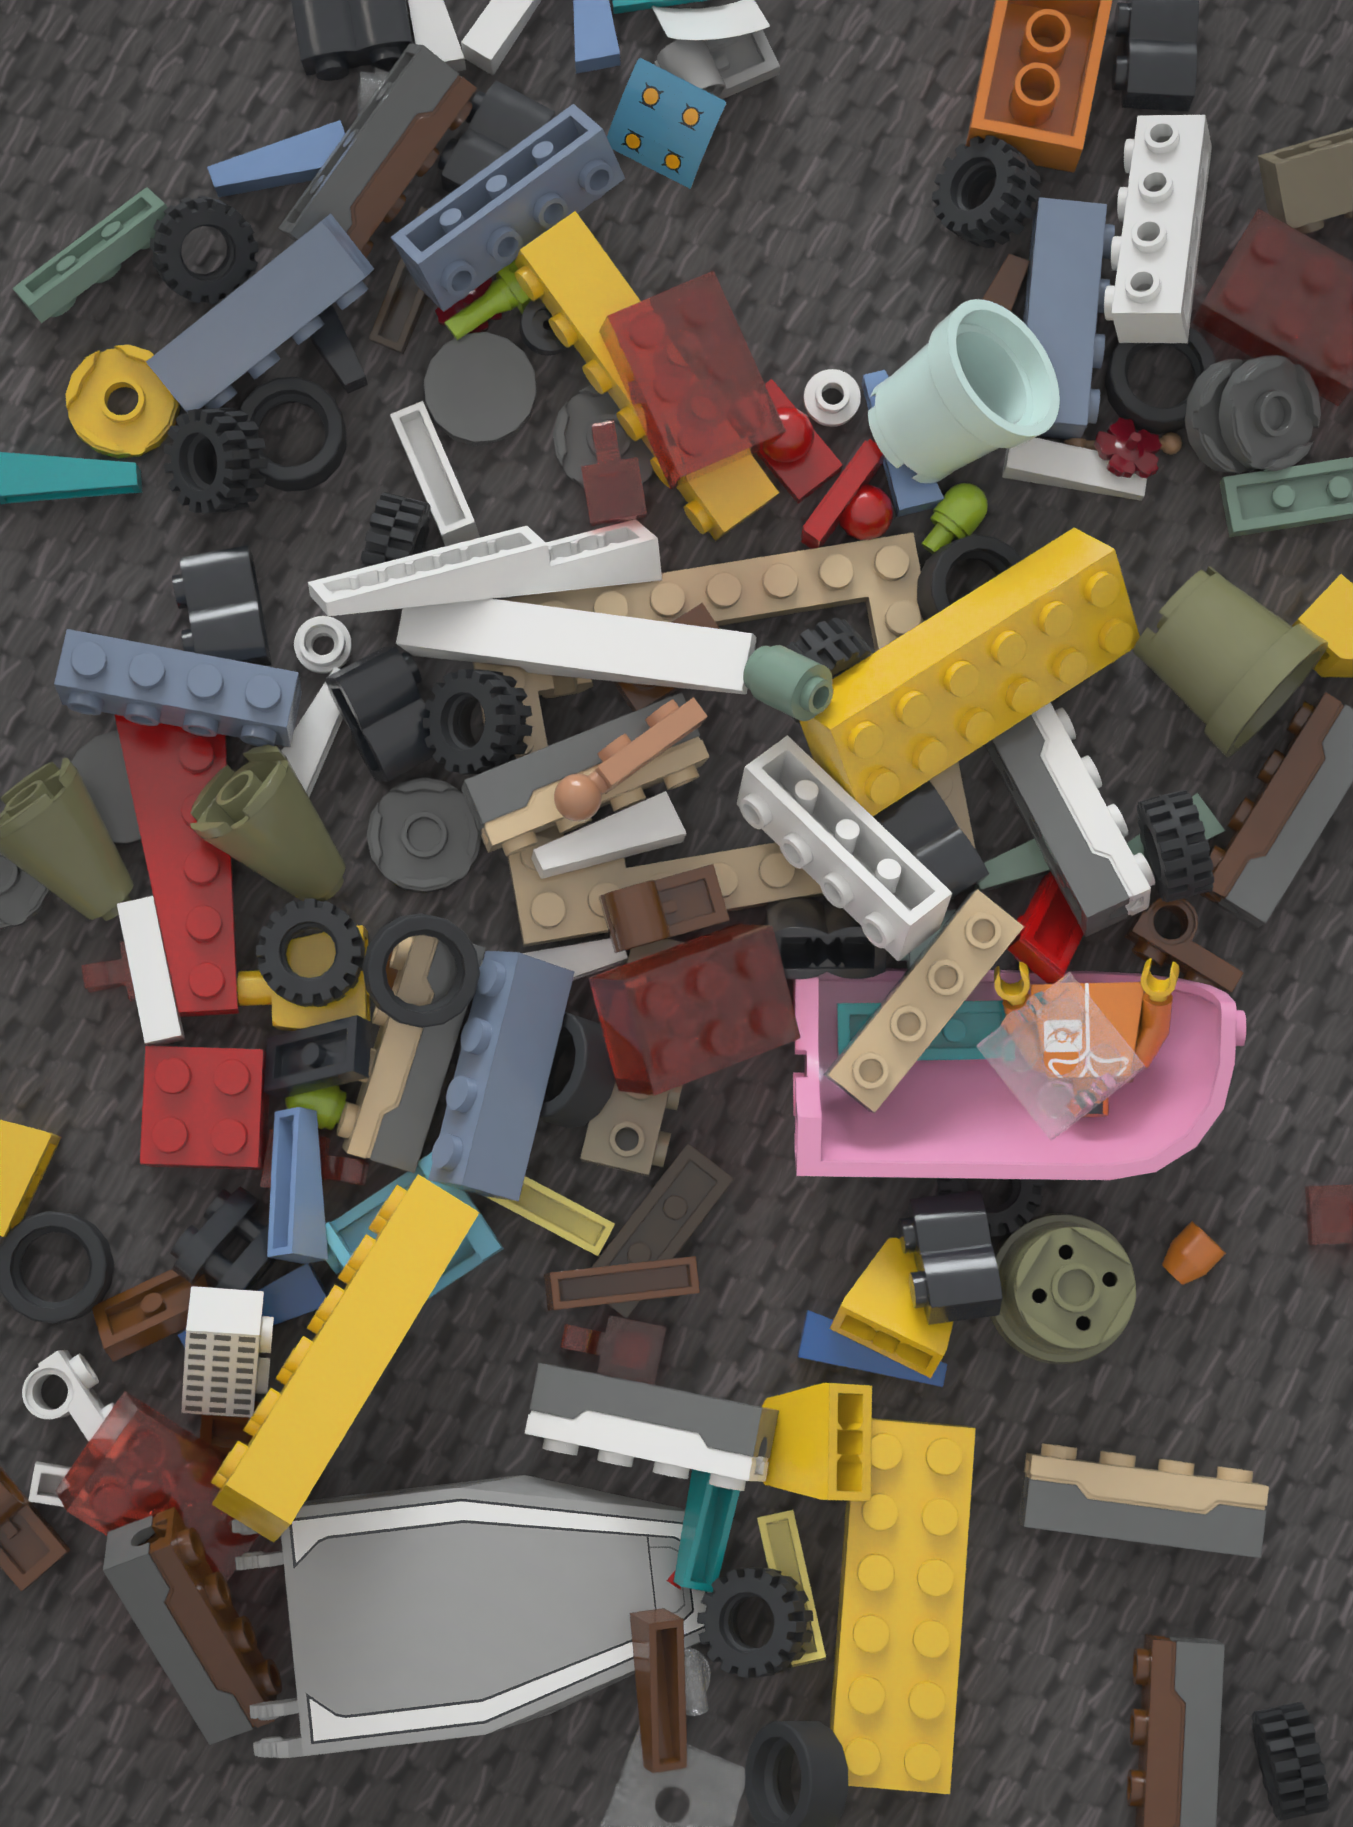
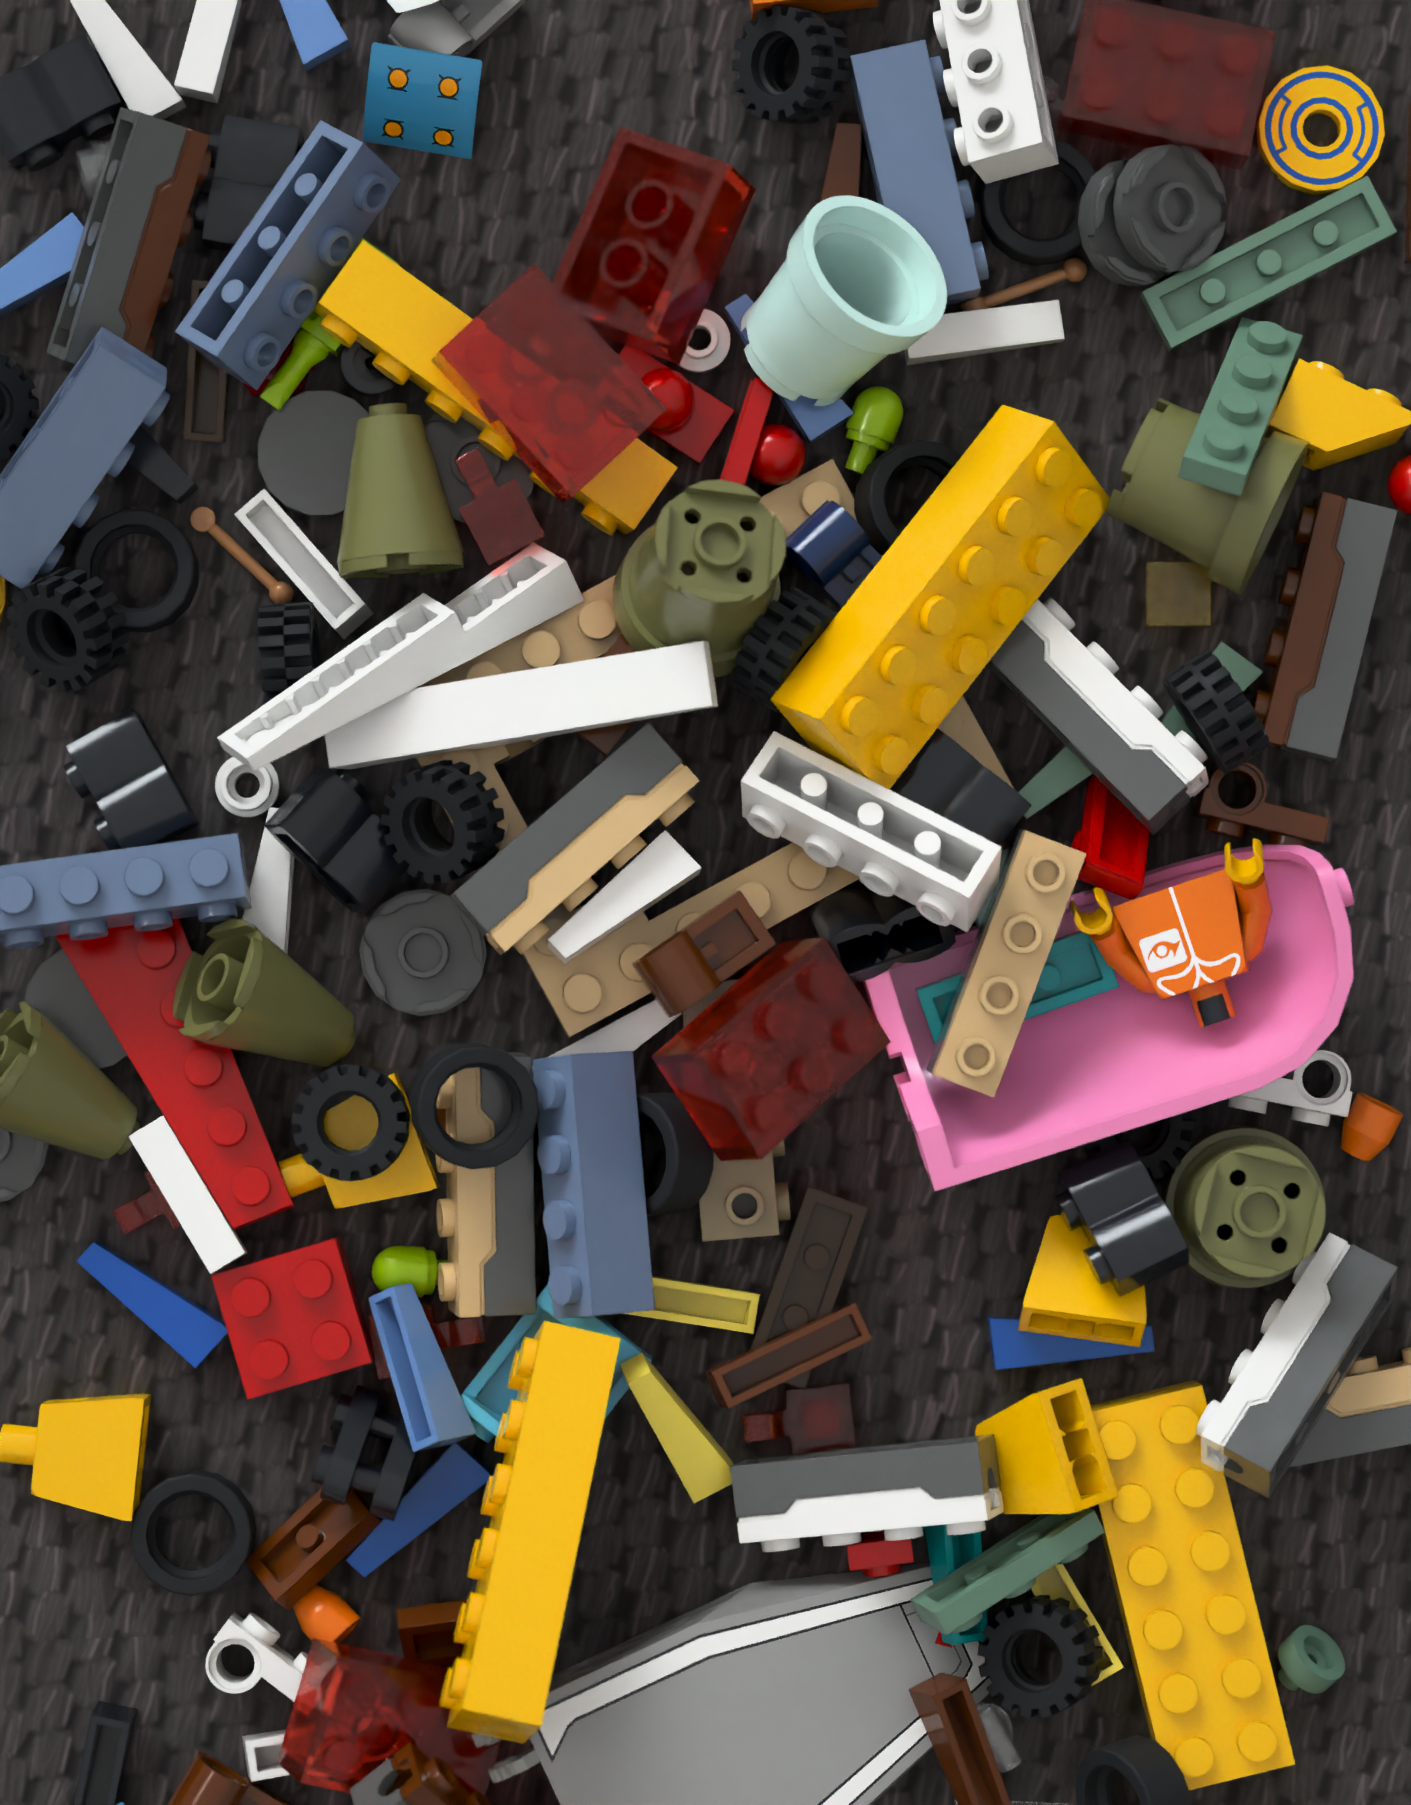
camera: 20 degrees left, 5 degrees up
white brick [181,1286,274,1418] -> none
black plate [263,1015,372,1099] -> none
nougat plate [554,697,708,821] -> none
sand green brick [743,645,833,721] -> none
clear piece [976,972,1146,1141] -> none
dark red plant [1094,417,1162,478] -> none
none -> blue piece [77,1241,228,1368]
none -> medium nougat hinge [190,507,294,604]
none -> orange hose [293,1584,362,1655]
none -> olive cone [337,403,465,579]
none -> clear red brick [544,127,756,365]
none -> olive piece [613,480,786,678]
none -> light yellow piece [620,1353,734,1504]
none -> dark blue plate [785,500,882,611]
none -> red plate [846,1530,914,1577]
none -> sand green plate [910,1508,1105,1636]
none -> clear yellow plate [1144,562,1211,628]
none -> sand green plate [1178,317,1303,496]
none -> dark grey piece [1196,1232,1398,1499]
none -> white plate [1228,1050,1353,1127]
none -> sand green tile [1278,1625,1345,1694]

